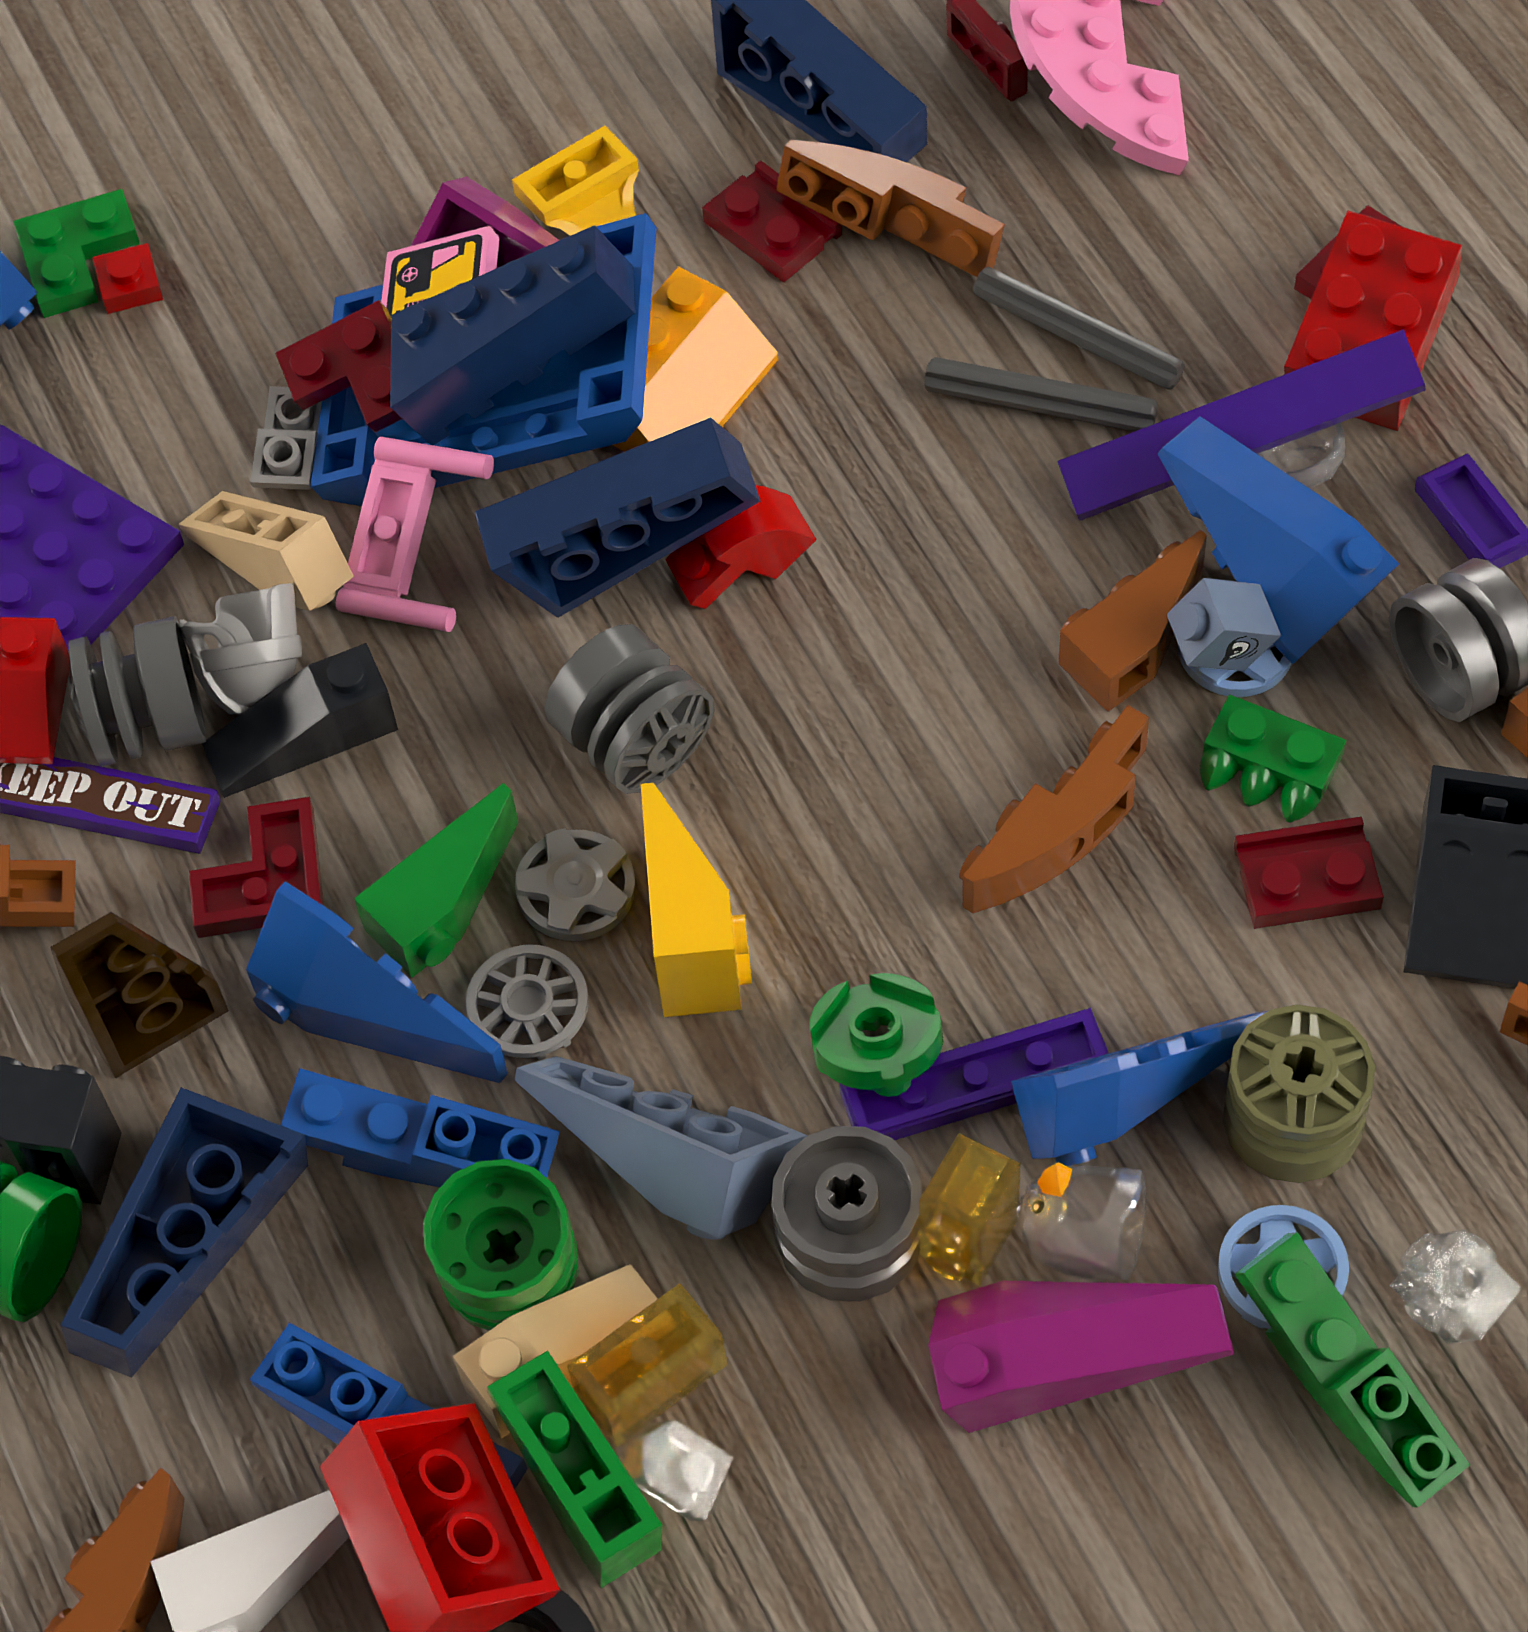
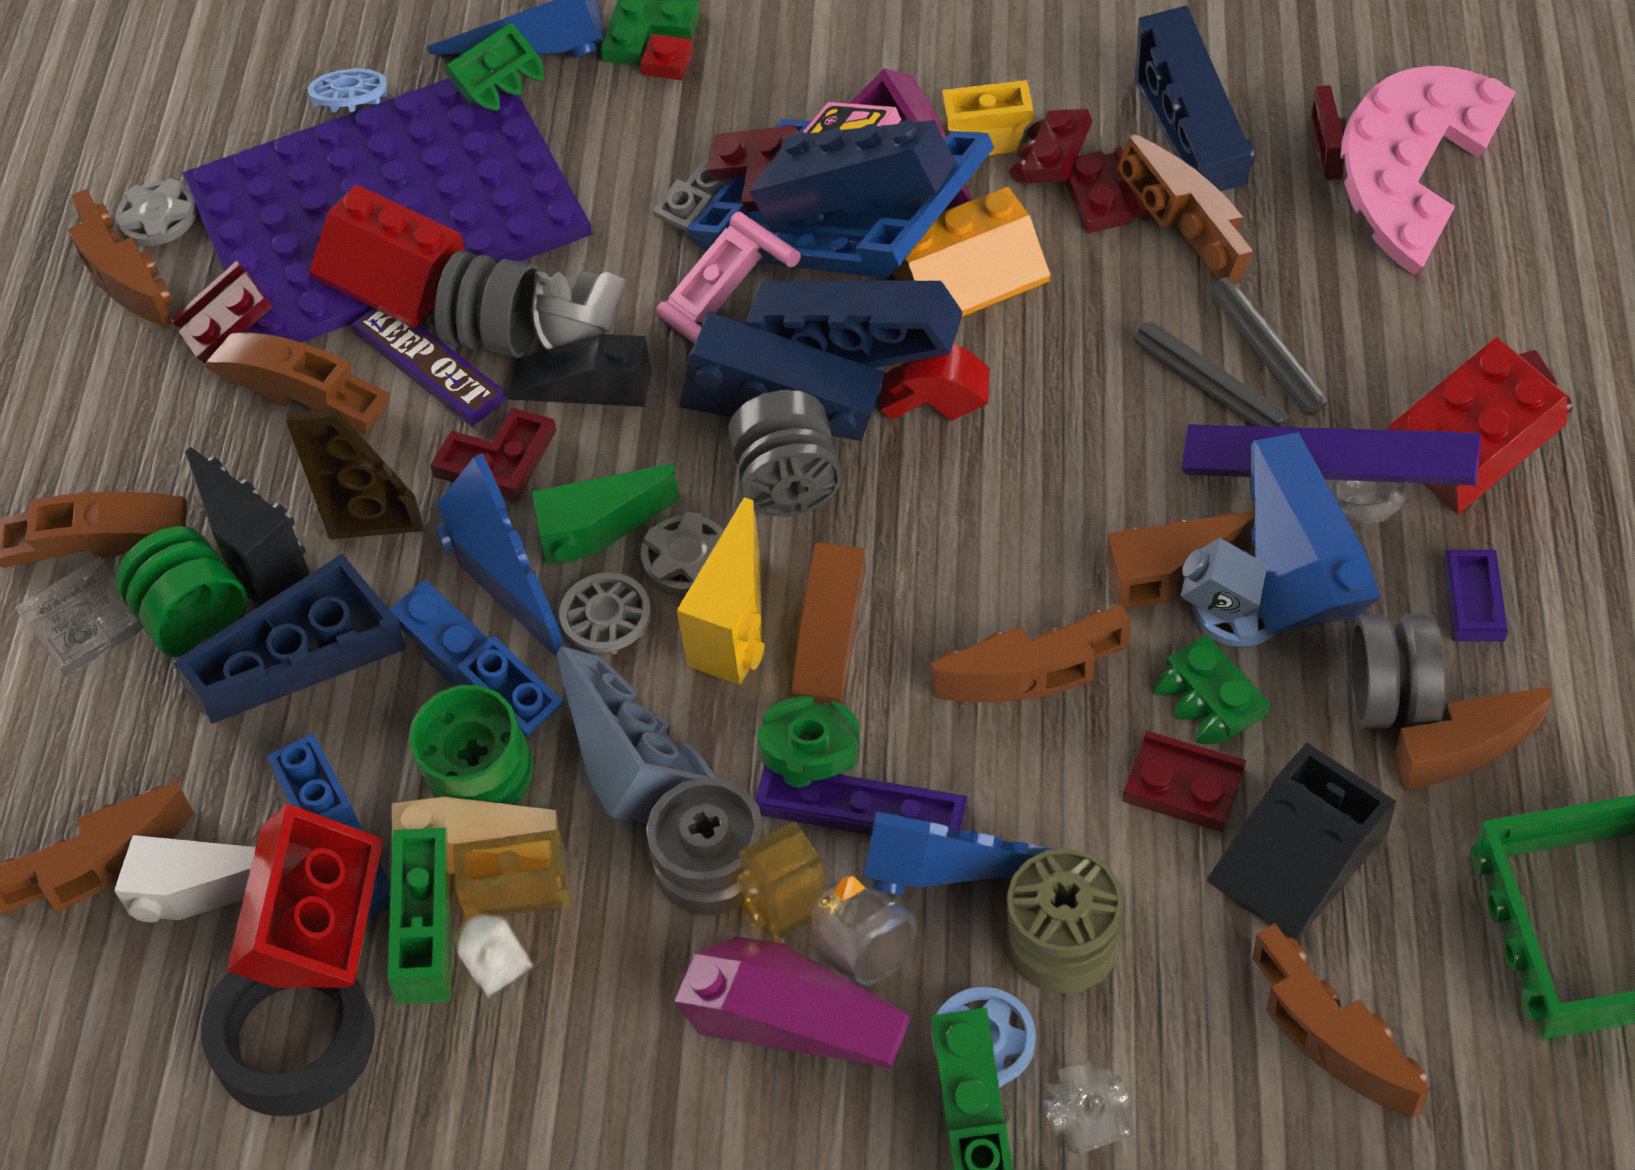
camera: 30 degrees right, 5 degrees down
tan slope [178,491,354,611] -> none
none -> dark blue wedge [679,311,885,441]
none -> dark orange slope [792,543,866,704]
none -> dark red plate [1008,109,1093,183]

